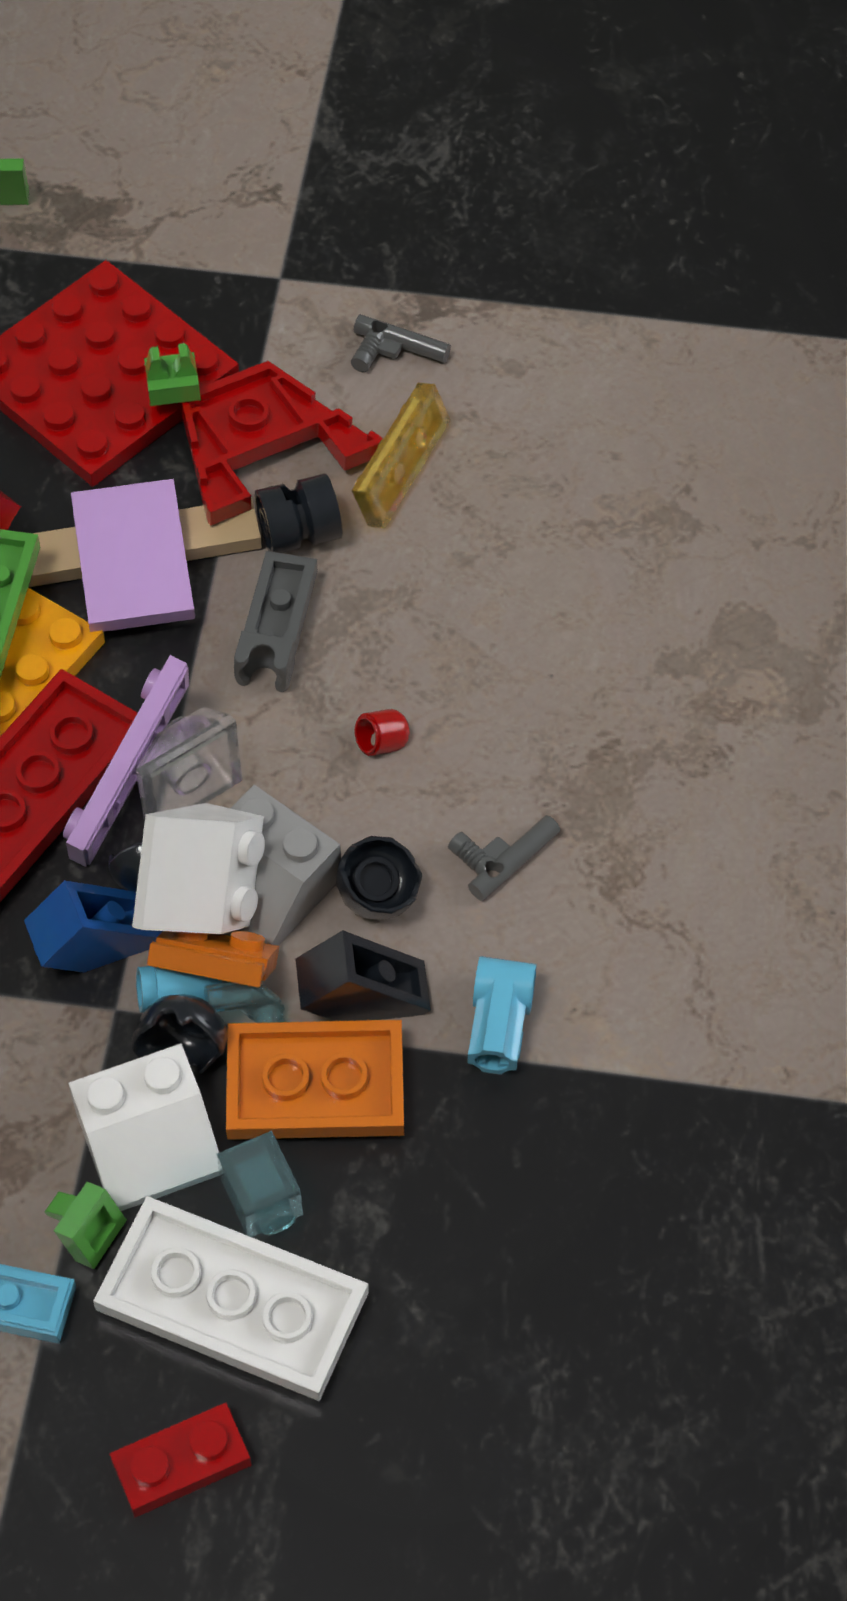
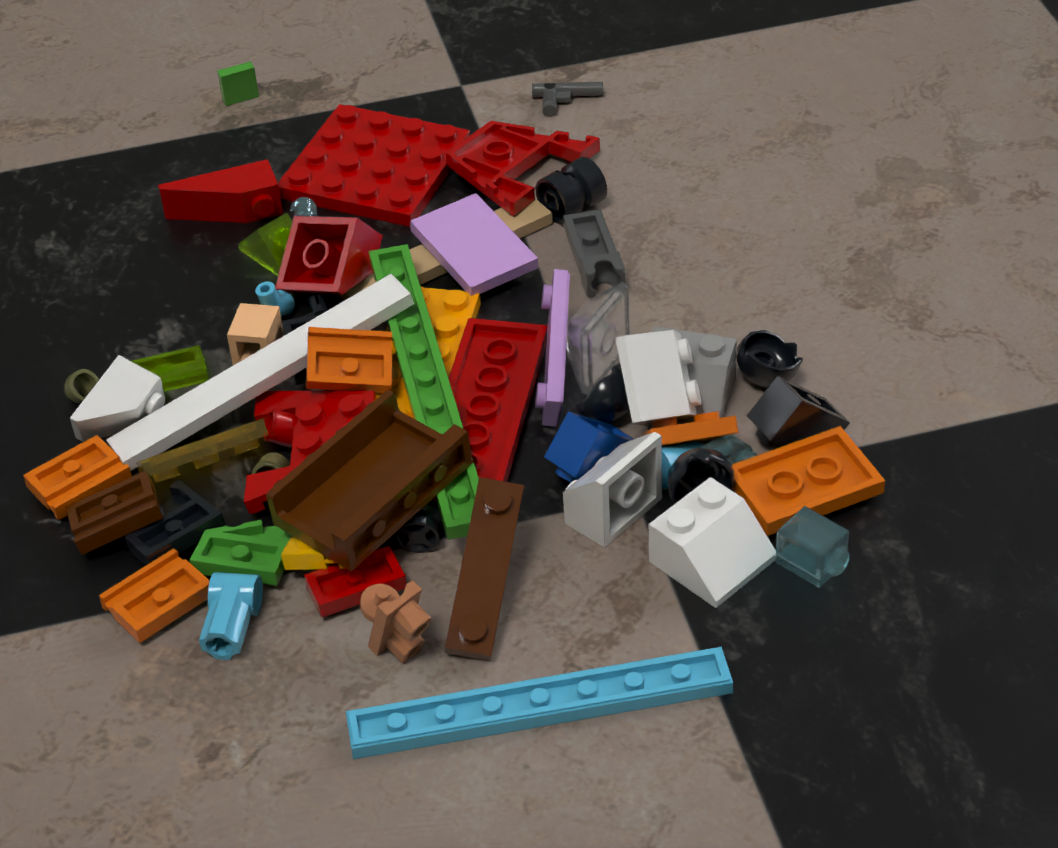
camera: 20 degrees left, 15 degrees down
bright green tile [45,1182,127,1269] -> none
white plate [93,1196,369,1401] -> none
red plate [109,1402,252,1517] -> none
bright green tile [144,343,201,406] -> none
clear yellow plate [351,382,450,529] -> none
red piece [354,709,410,756] -> none
dark grey hose [448,815,560,901] -> none
medium azure piece [468,956,537,1075] -> none
none -> white slope [563,432,662,548]

